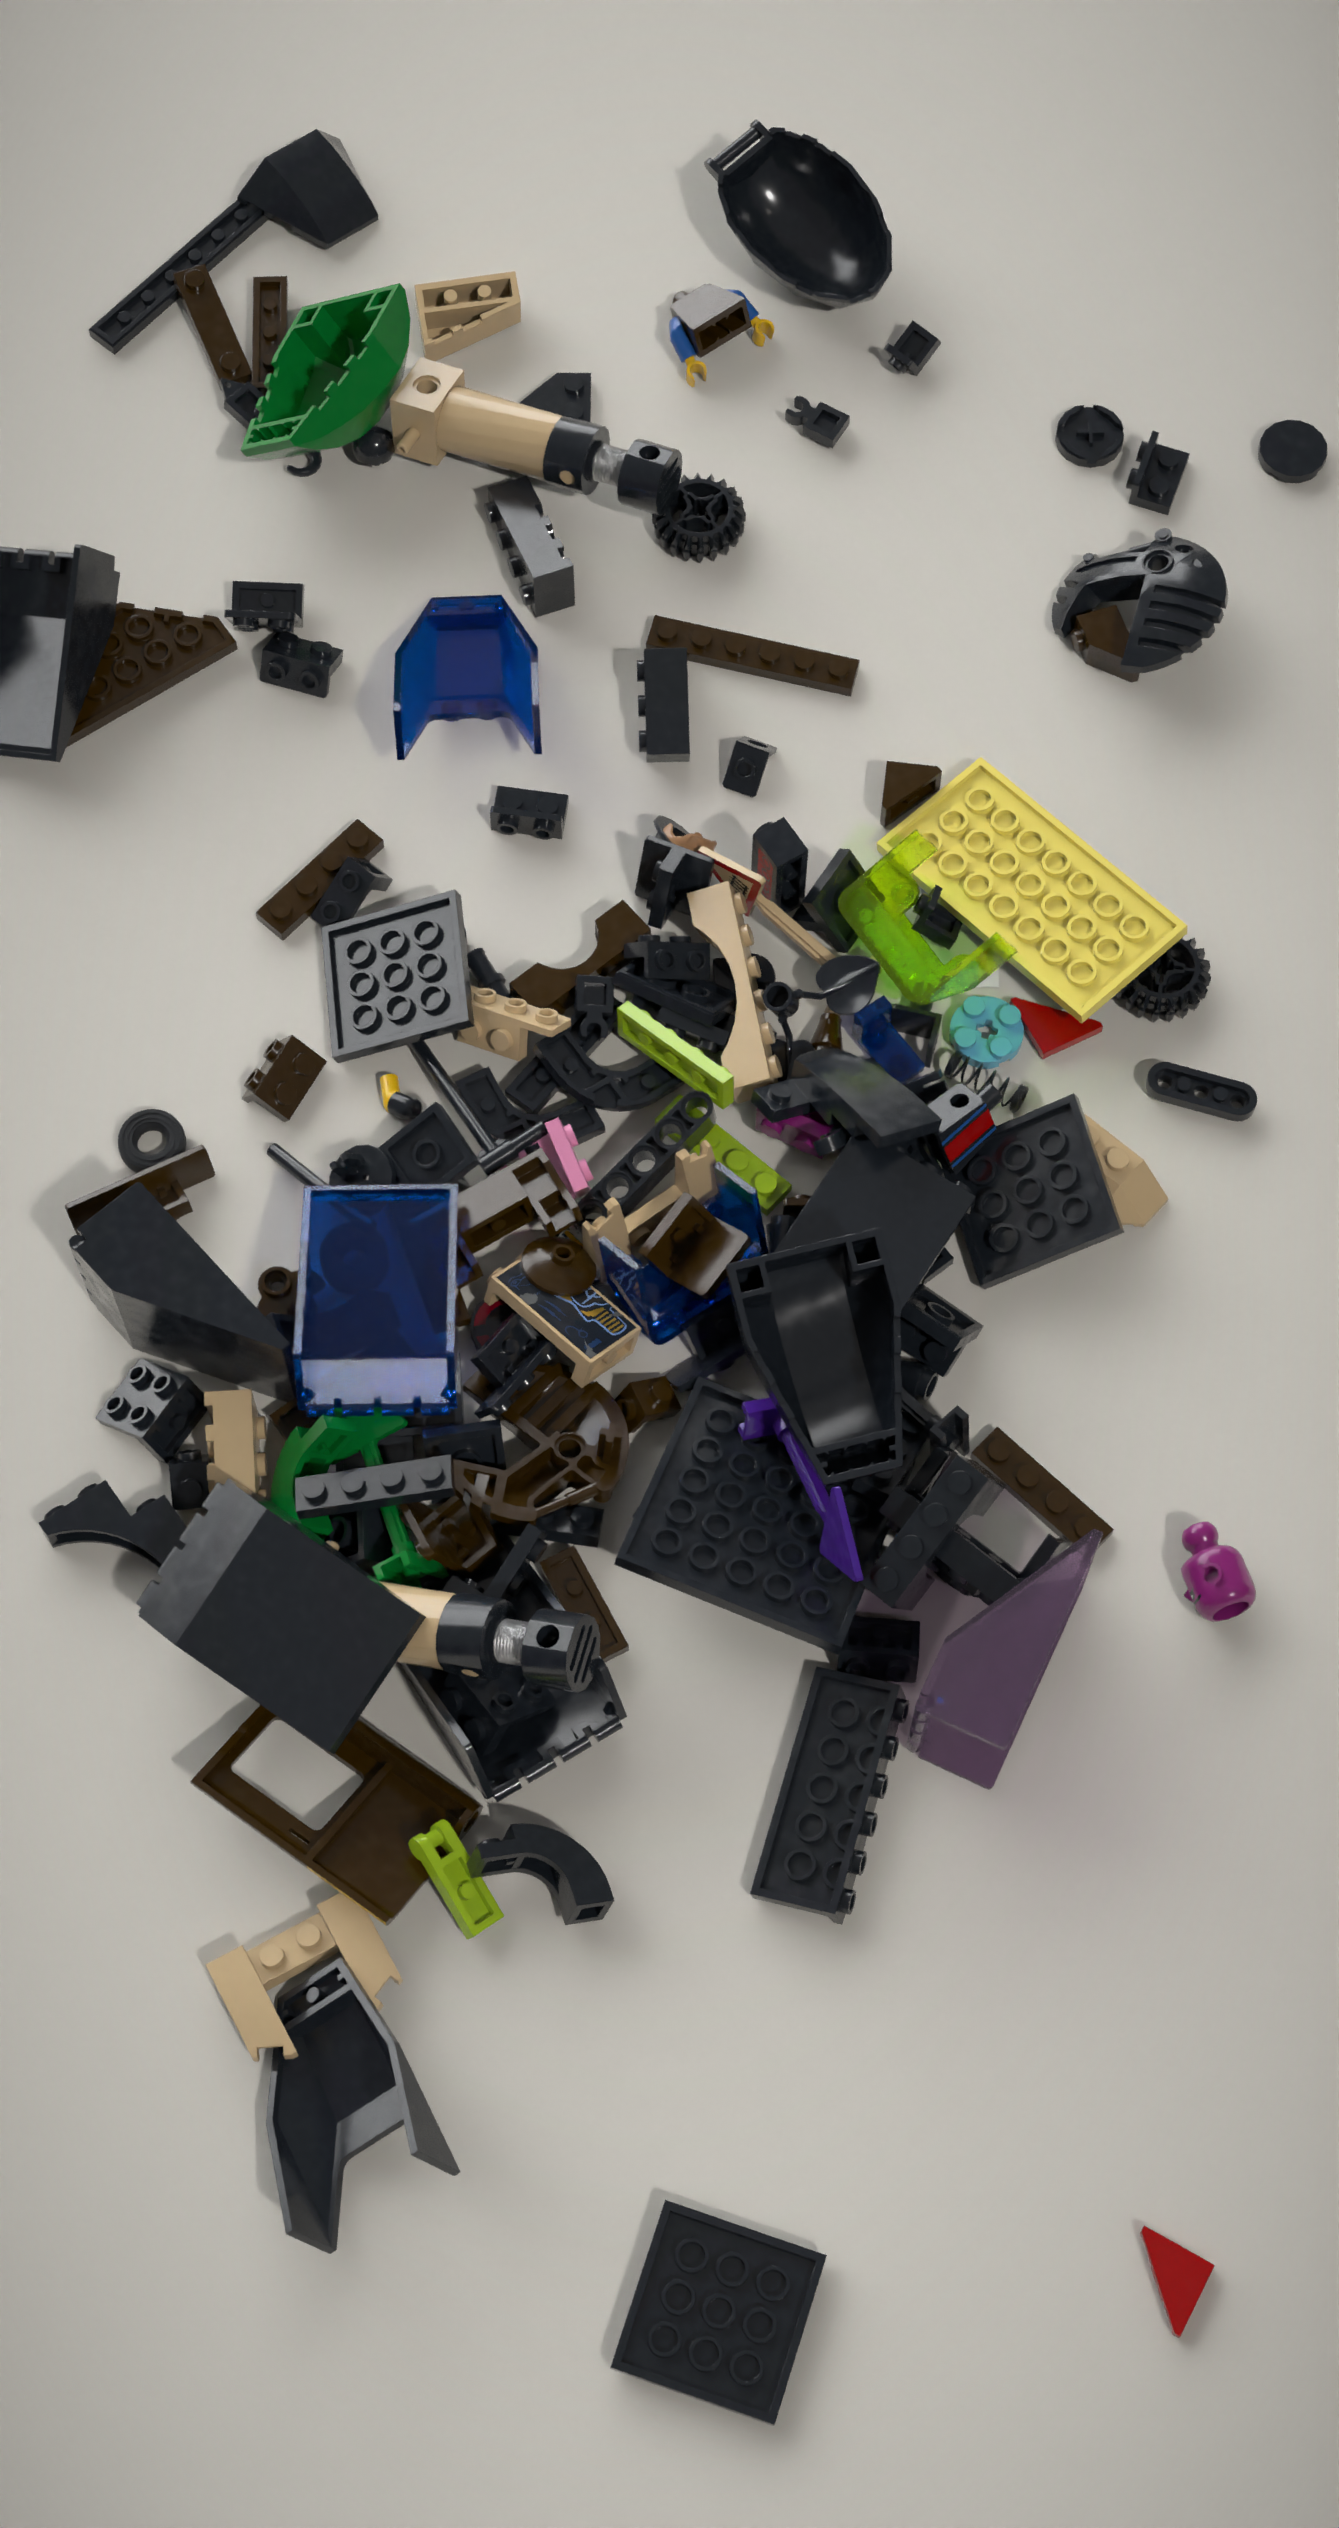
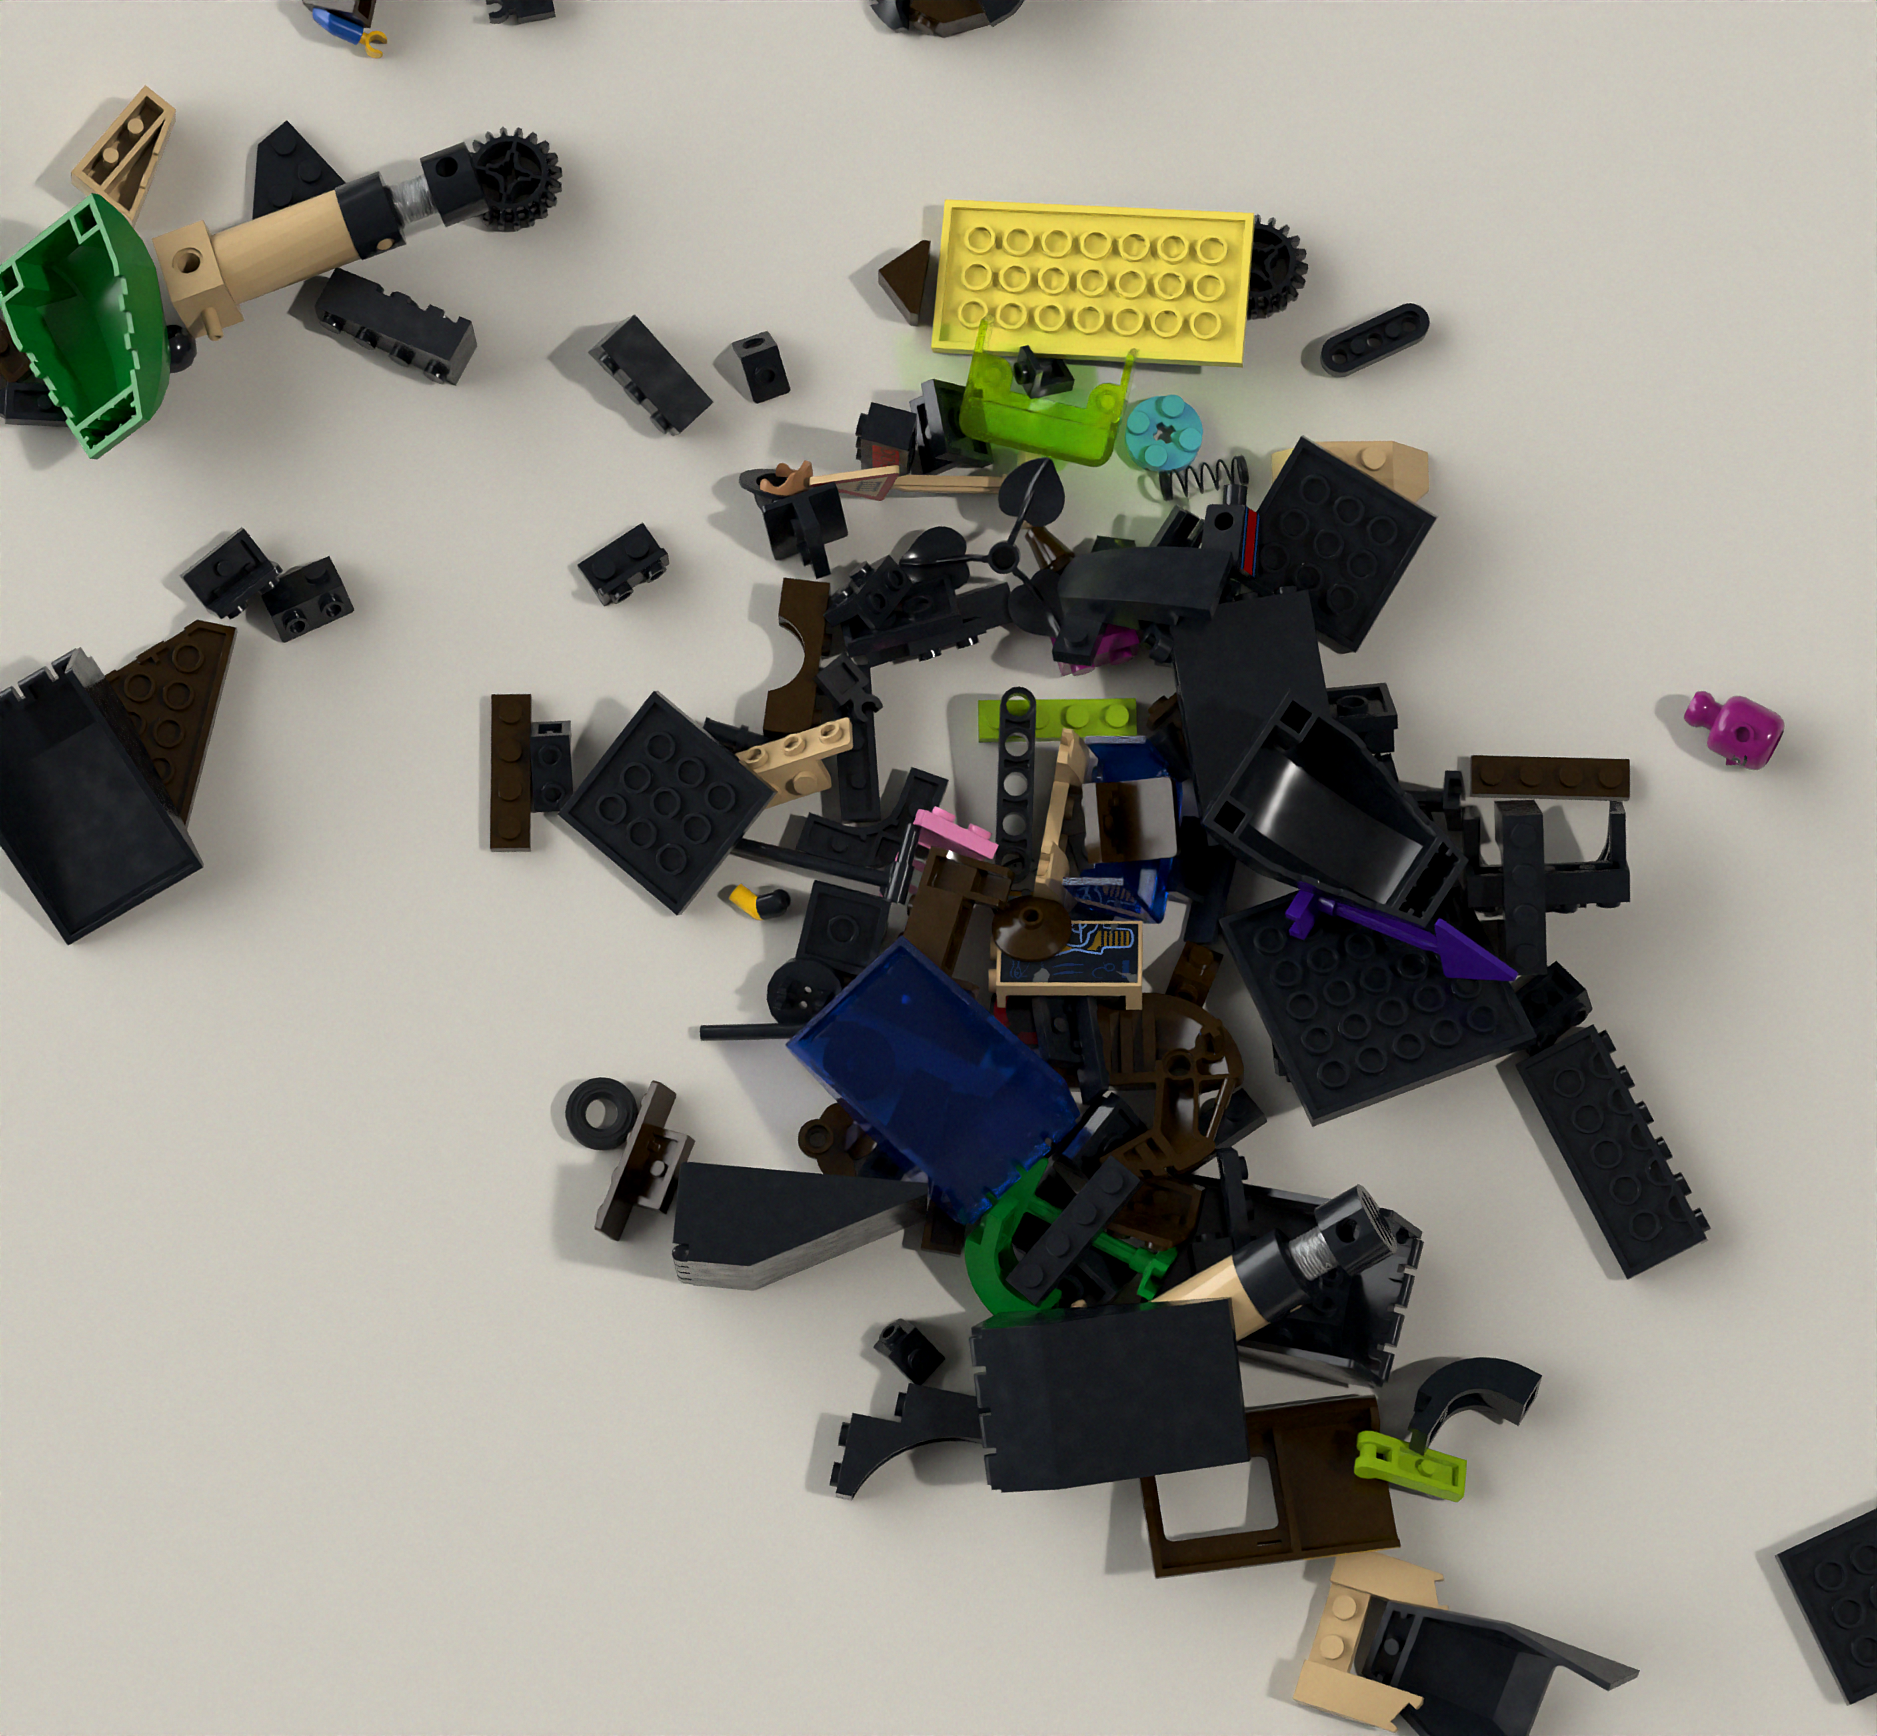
camera: 45 degrees left, 10 degrees up
black bracket [96,1359,208,1464] -> none
tan wedge [204,1389,268,1499] -> none
dark brown bracket [242,1035,327,1122] -> none
clear blue windscreen [393,595,542,760] -> none
black plate [532,1029,685,1112] -> none
dark brown plate [539,1545,629,1662] -> none
lime plate [617,1001,734,1110] -> none
dark brown plate [646,615,860,697] -> none
tan arch [687,881,782,1104] -> none
clear blue bracket [852,995,925,1084] -> none
black bracket [889,984,942,1068] -> none
clear purple windscreen [906,1529,1103,1790] -> none
red tile [1010,997,1103,1060] -> none

